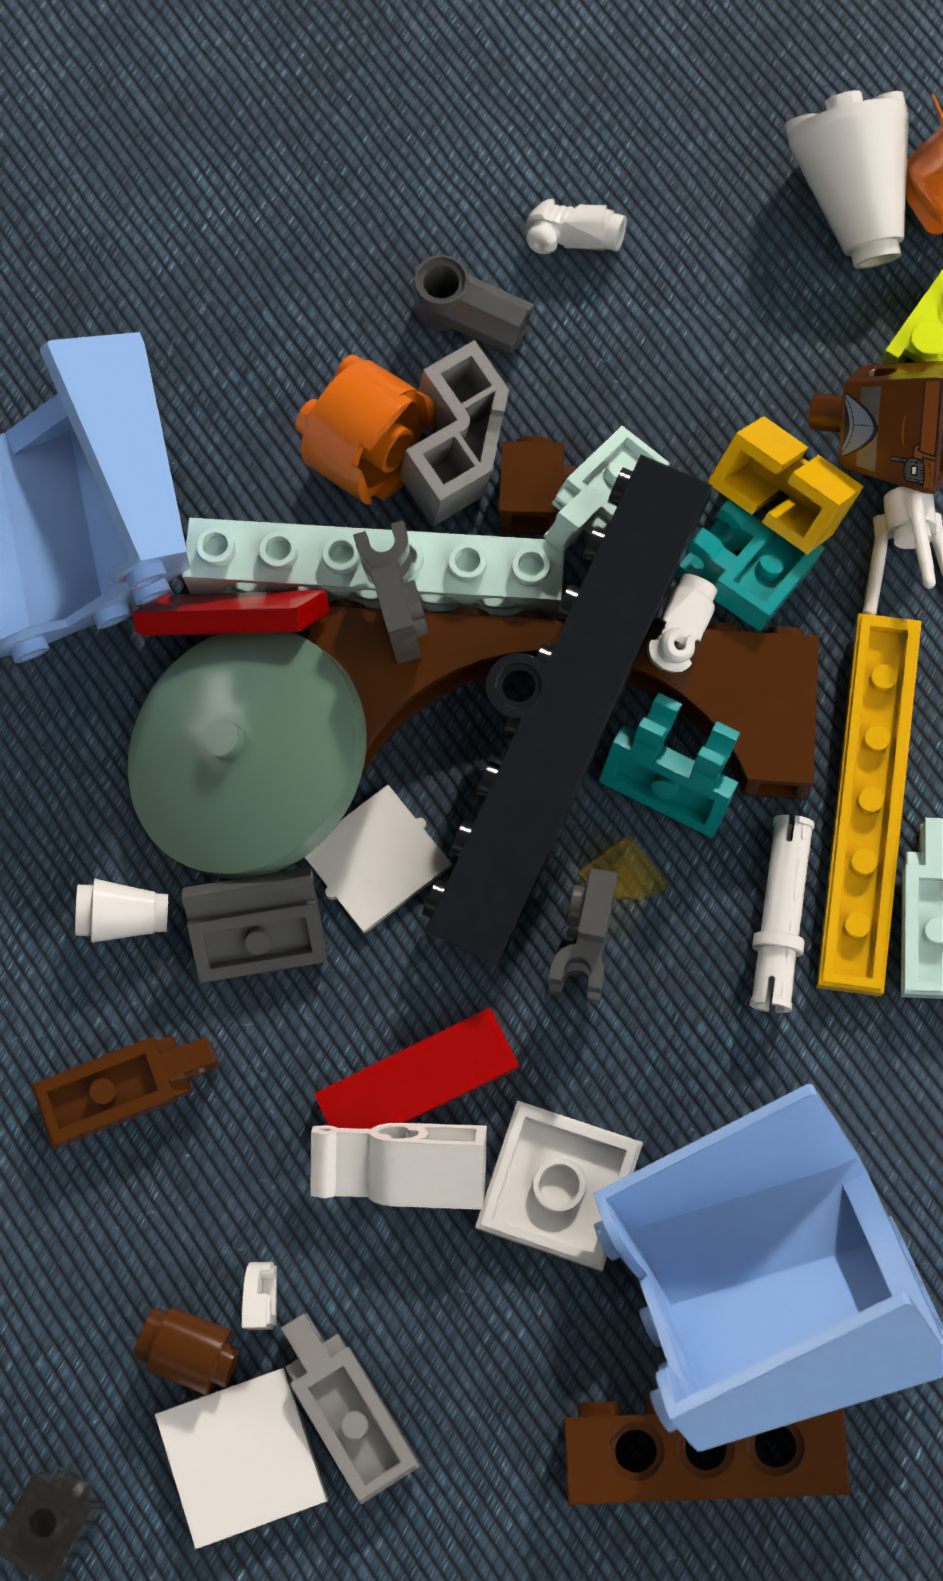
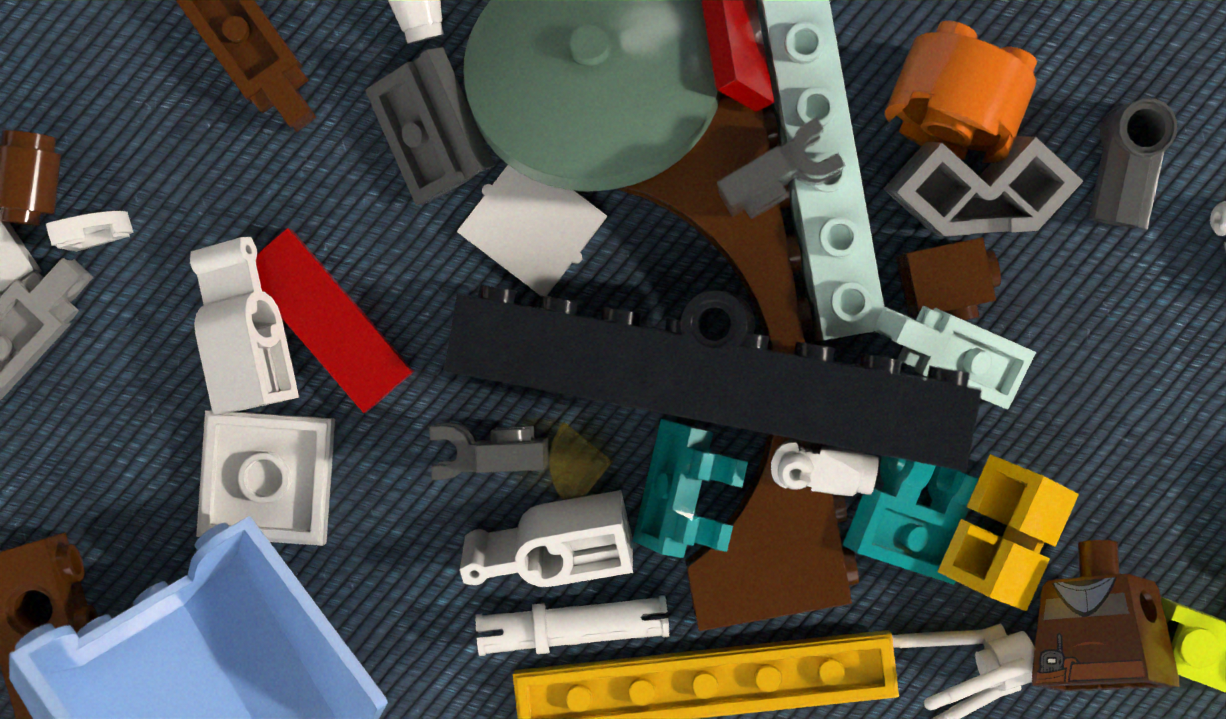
camera: 65 degrees right, 15 degrees up
none -> white piece [460,490,633,587]

